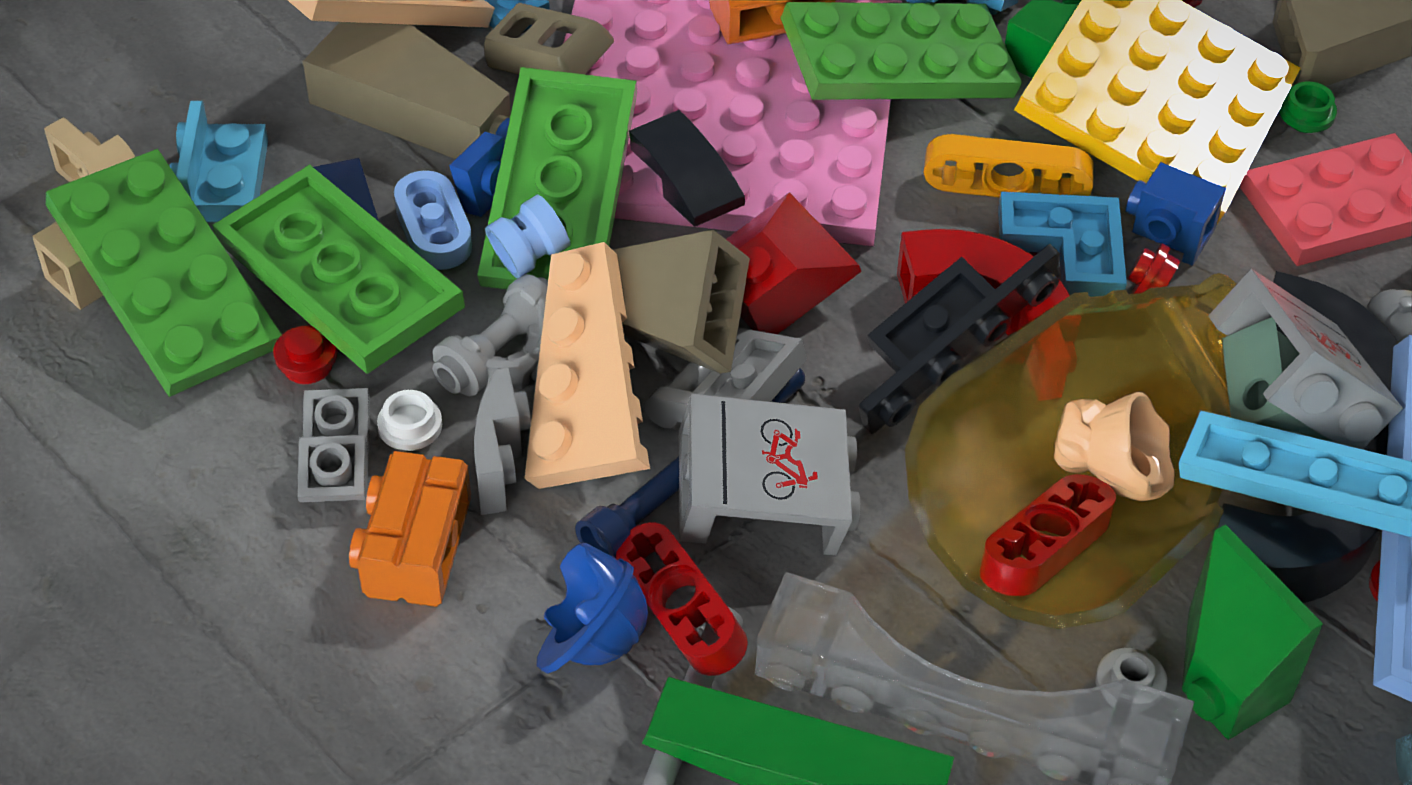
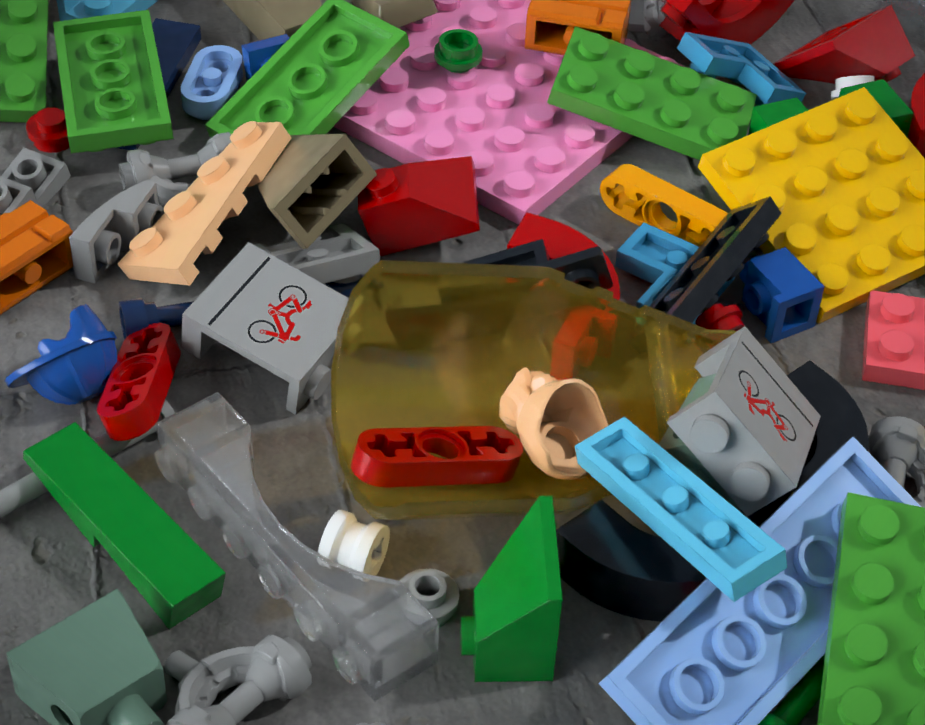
camera: 30 degrees right, 5 degrees down
white plate [377,390,442,451] -> none
light blue wheel [485,194,571,278] -> none
black slope [629,110,745,227] -> none
none -> white wheel [317,510,390,585]
none -> green plate [434,29,483,73]
none -> black plate [626,196,782,351]

